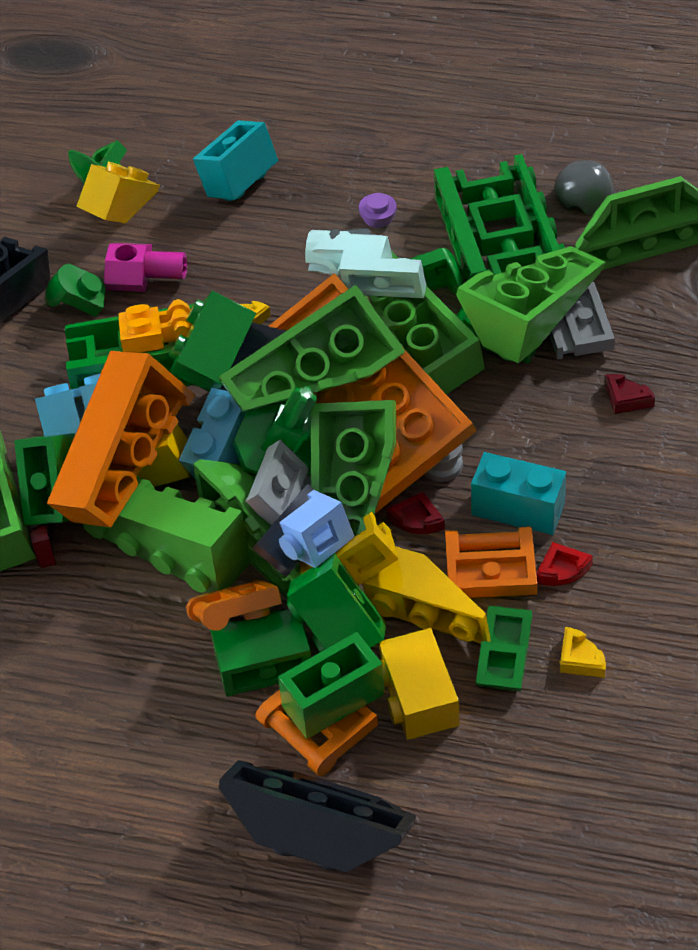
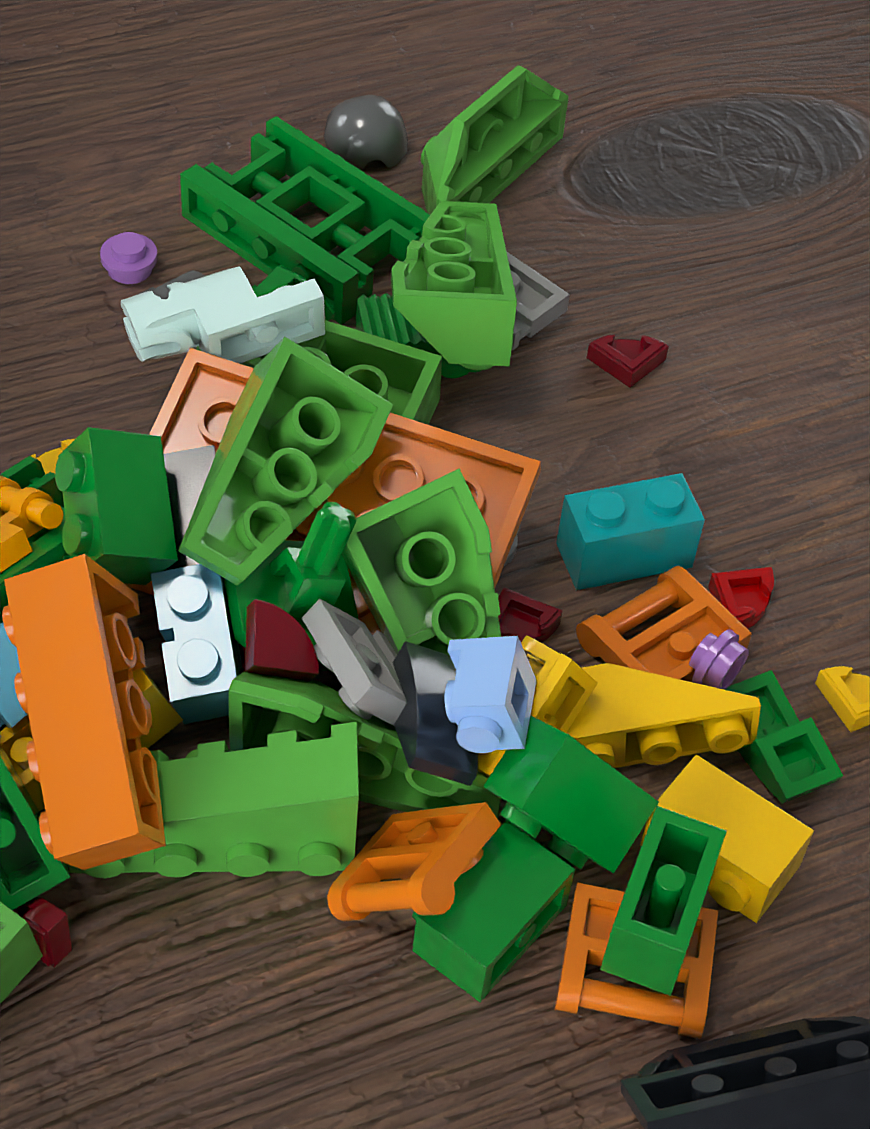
camera: 45 degrees left, 0 degrees up
none -> dark red tile [245,599,319,681]
none -> medium lavender plate [689,629,749,690]

